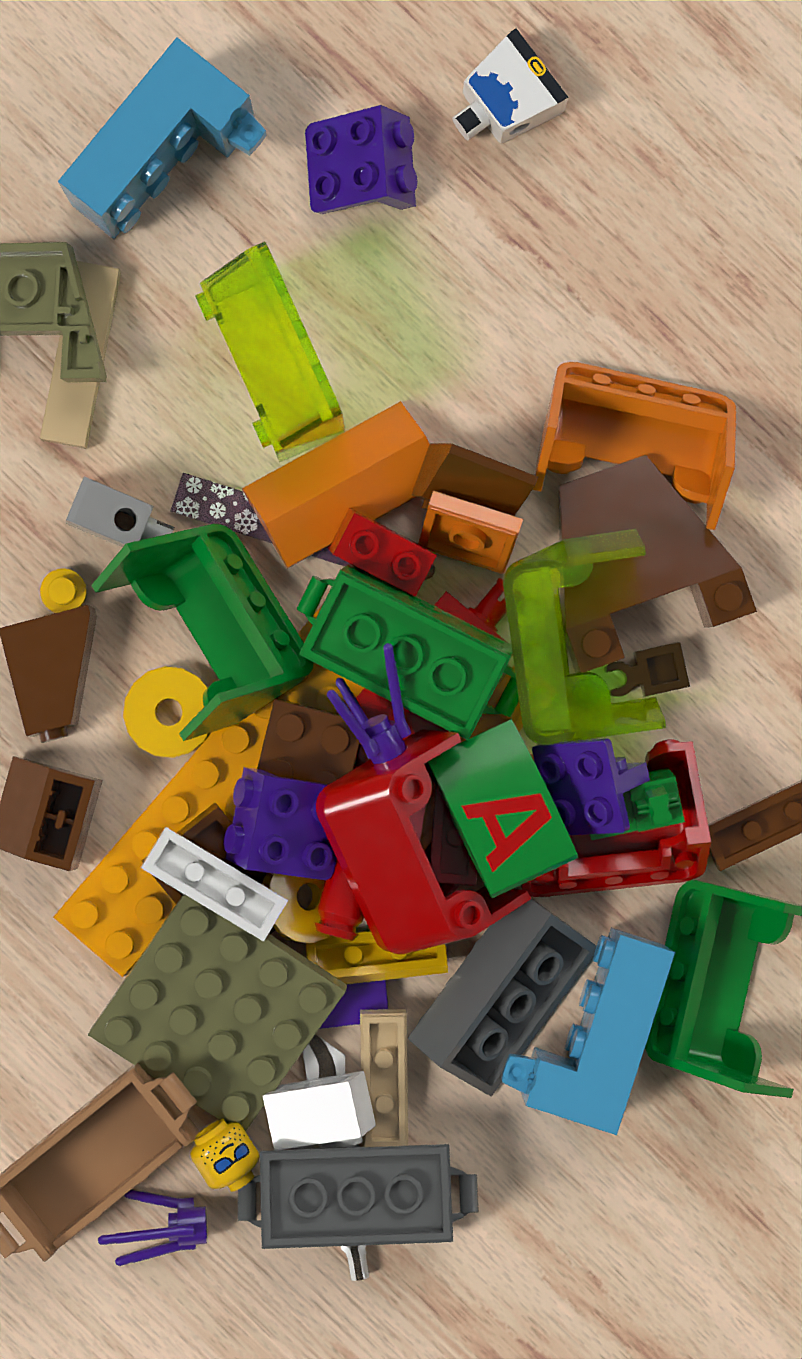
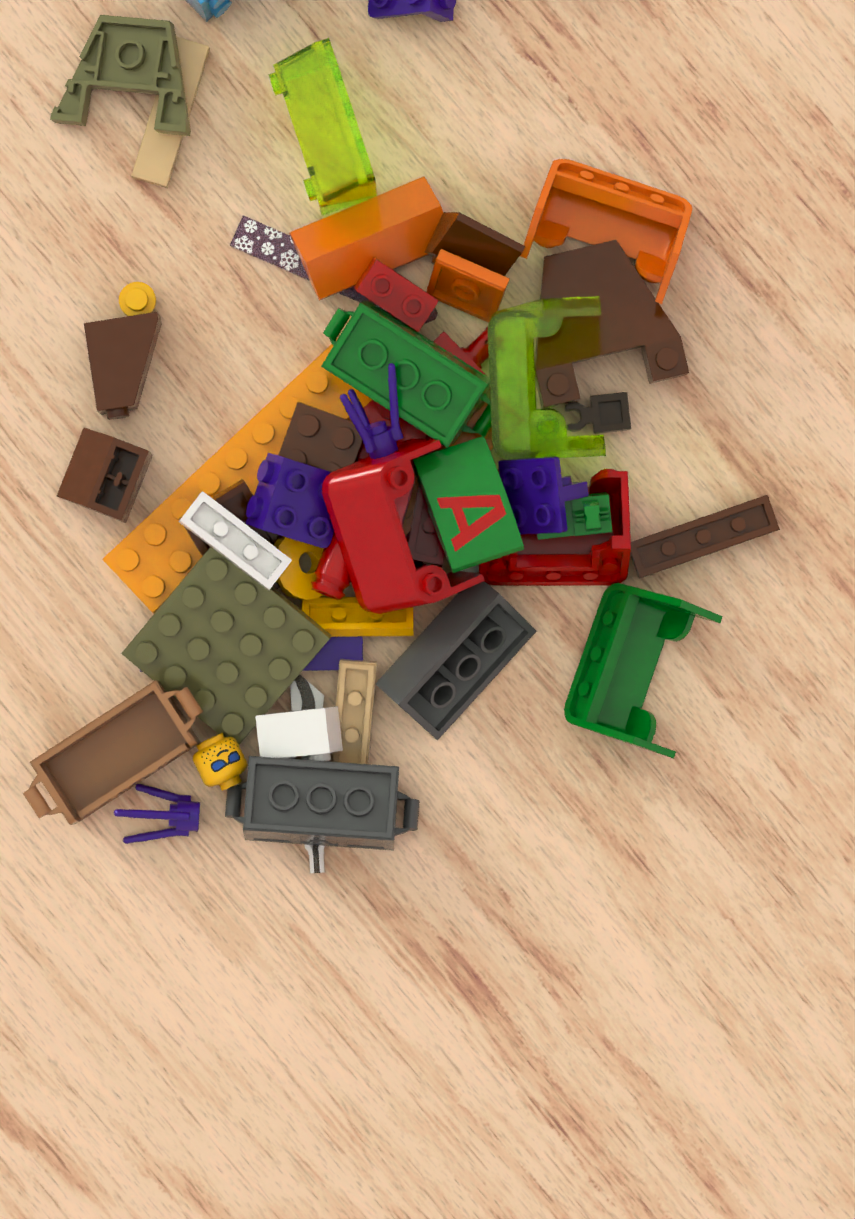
camera: 10 degrees right, 0 degrees up
light grey torso [66,476,175,547] -> none
green windscreen [91,524,313,741] -> none
yellow tile [123,666,210,758] -> none
dark azure hinge [501,927,675,1135] -> none

